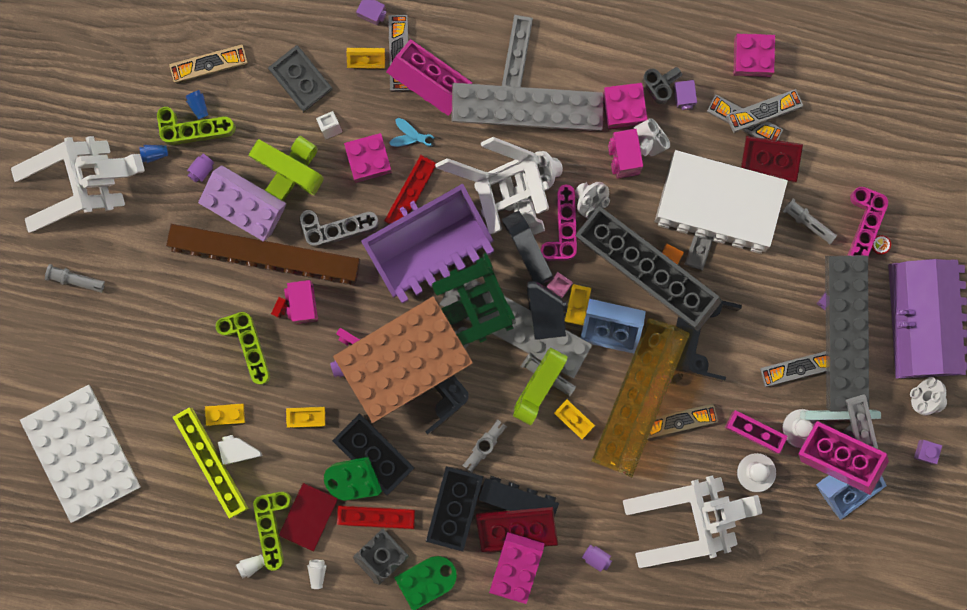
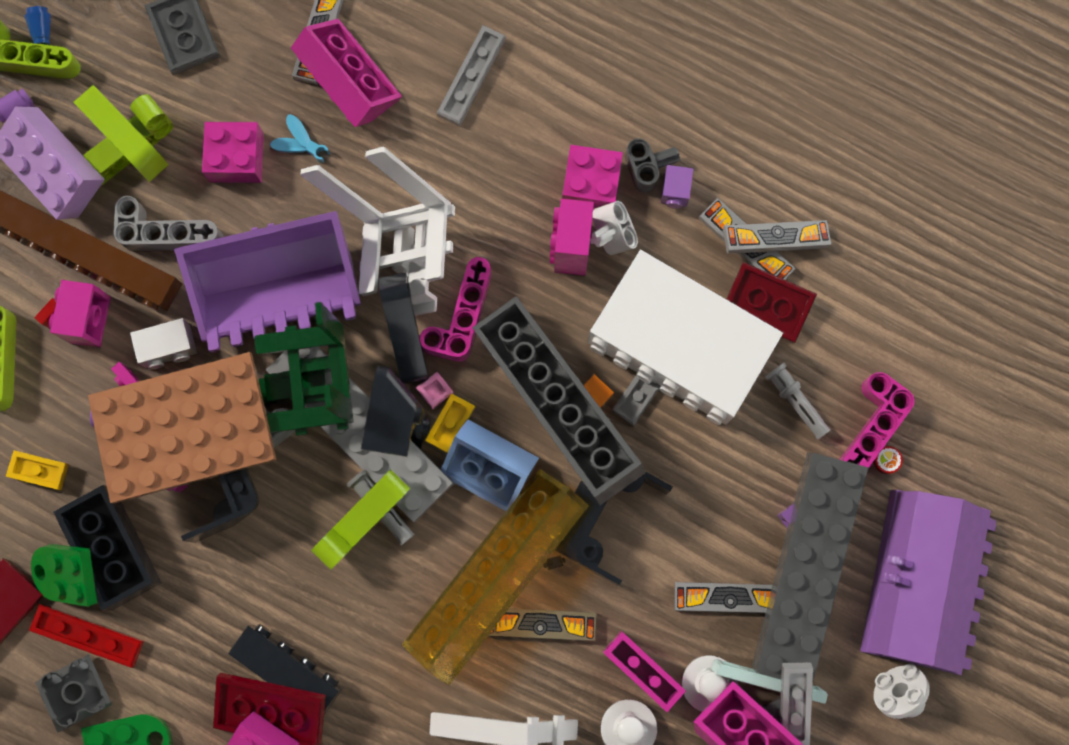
camera: 15 degrees right, 5 degrees down
white slope [316,111,342,139] -> none
yellow plate [346,48,385,68] -> none
red tile [384,155,436,225] -> none
black brick [426,466,484,552] -> none
light grey plate [451,83,603,131] -> none
light grey pin [462,419,507,473] -> none
white plate [536,151,563,188] -> none
yellow plate [554,400,595,440] -> none
white plate [575,182,610,219] -> none
dark pink brick [733,34,775,77] -> none
none -> white brick [130,318,197,370]

